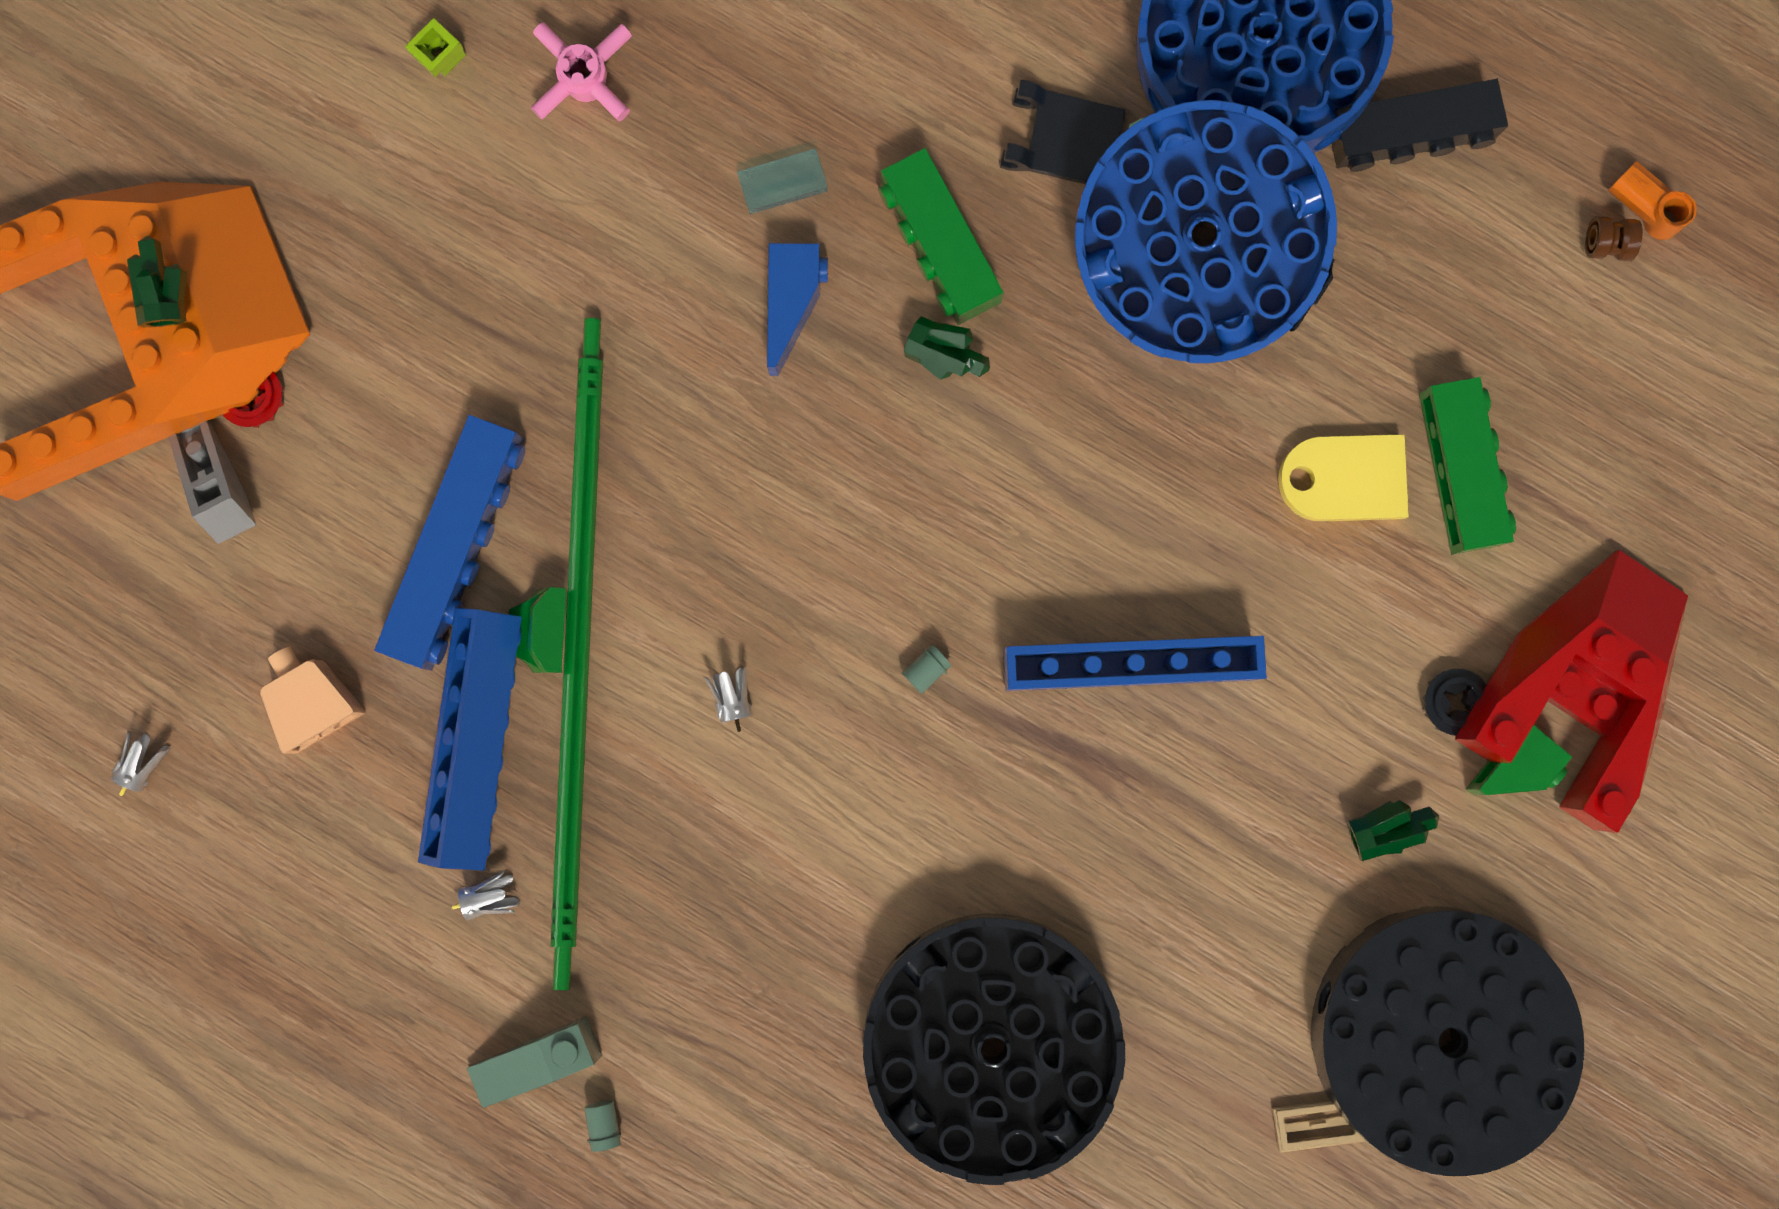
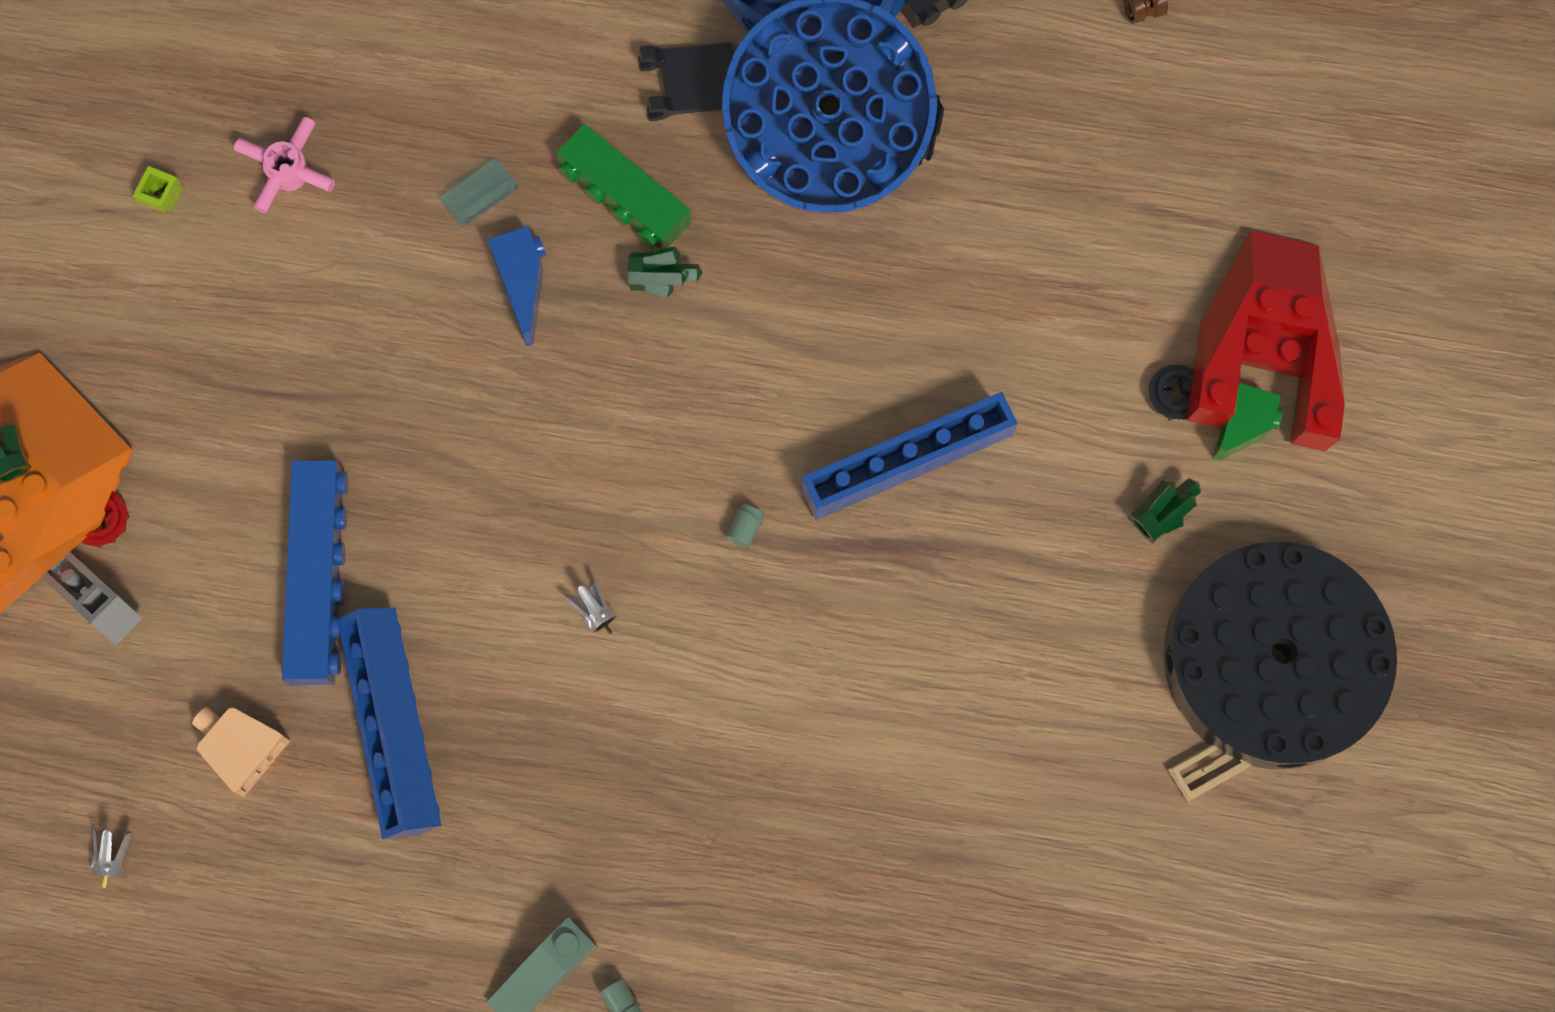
camera: 25 degrees left, 10 degrees down
flat silver piece [452,870,520,921] -> none
green slope [509,587,566,674] -> none
green axle [550,318,603,991] -> none
black brick [863,913,1125,1185] -> none
light yellow tile [1278,435,1409,521] -> none
green brick [1419,377,1516,555] -> none

